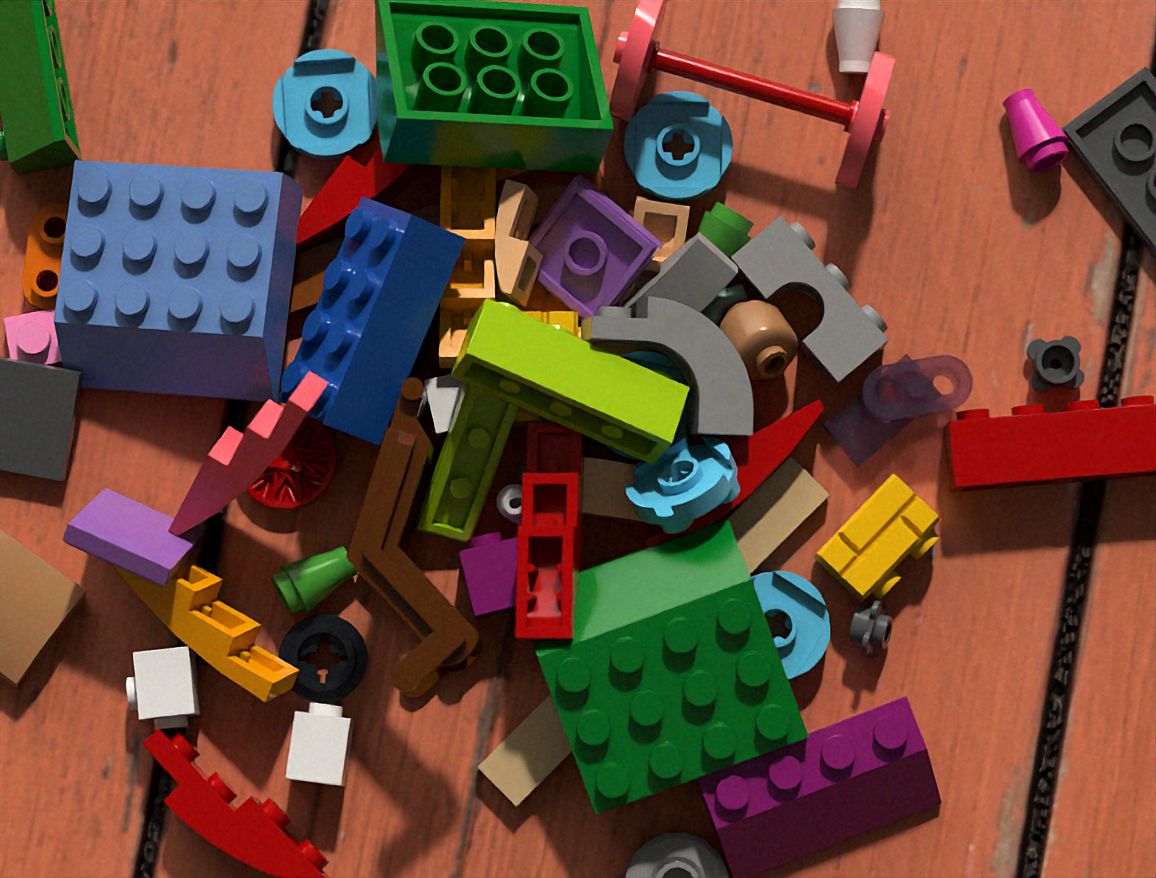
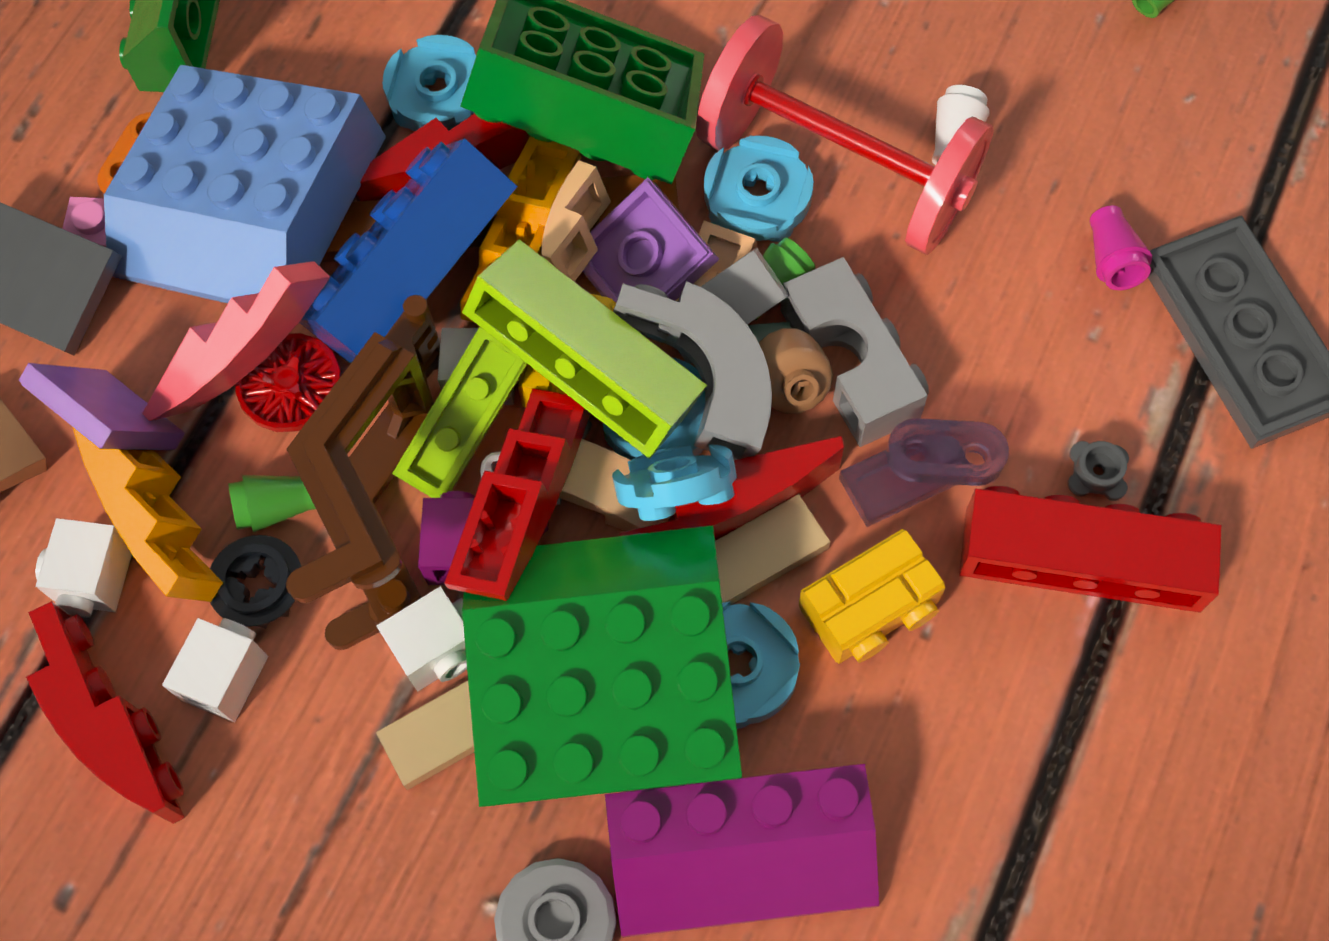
camera: 15 degrees right, 15 degrees down
dark grey plate [849,600,893,659] -> none
none -> white brick [376,586,467,692]

